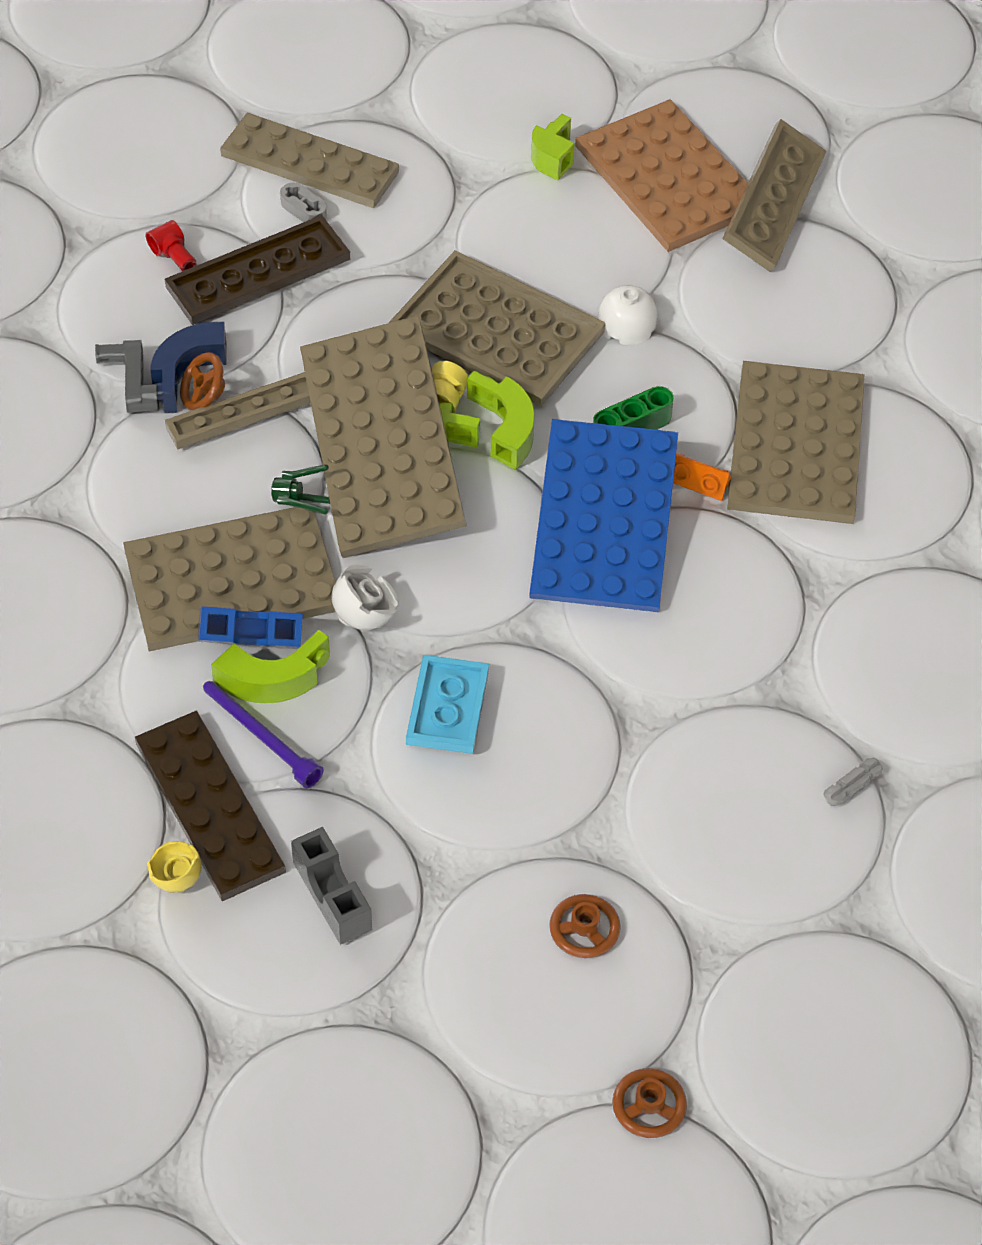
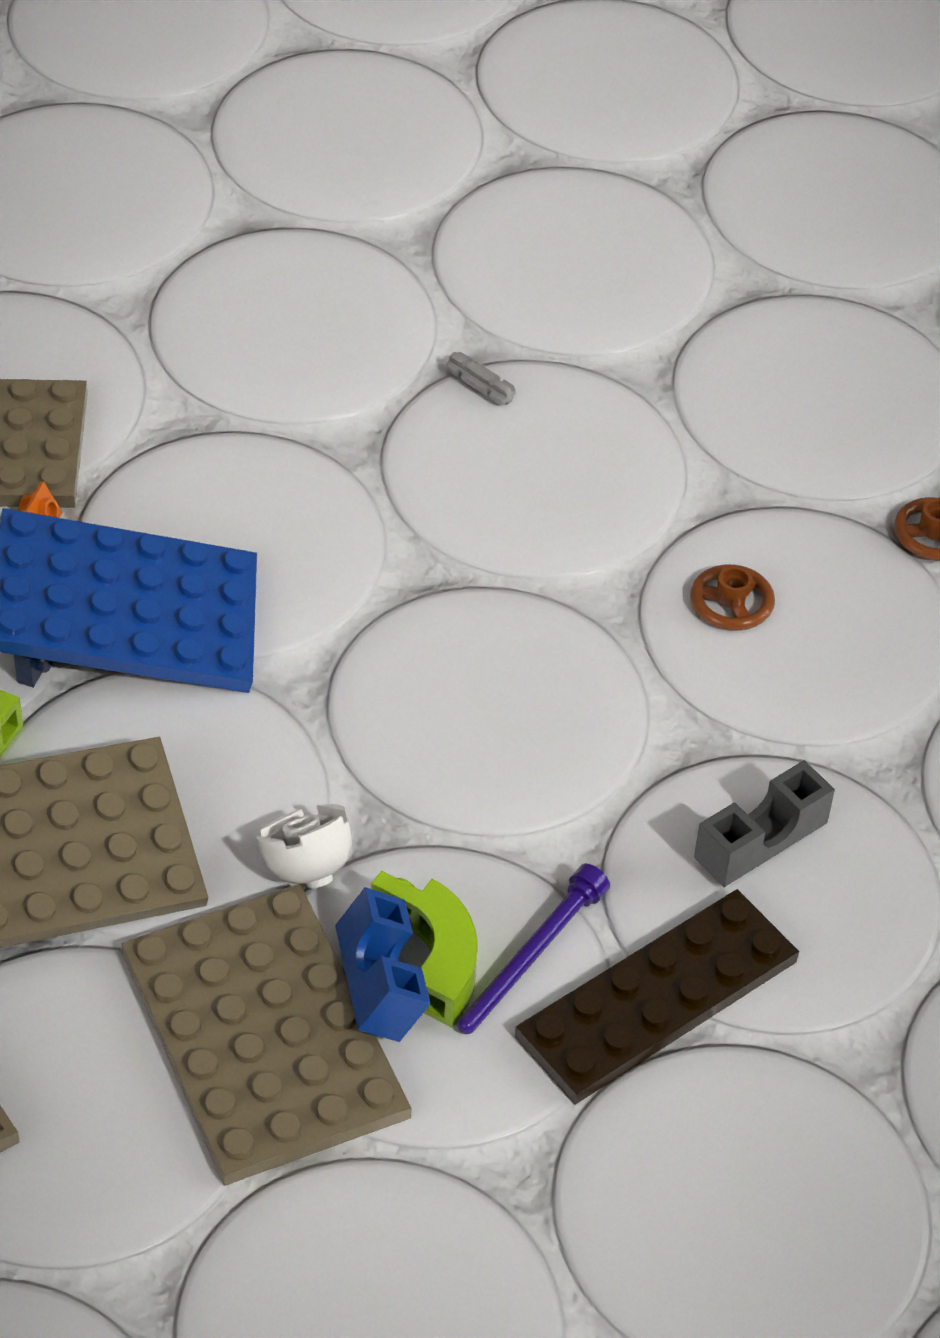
camera: 100 degrees left, 5 degrees down
light yellow hair [147,841,201,893] -> none
dark green plant [271,464,330,515] -> none
medium azure plate [406,655,489,754] -> none

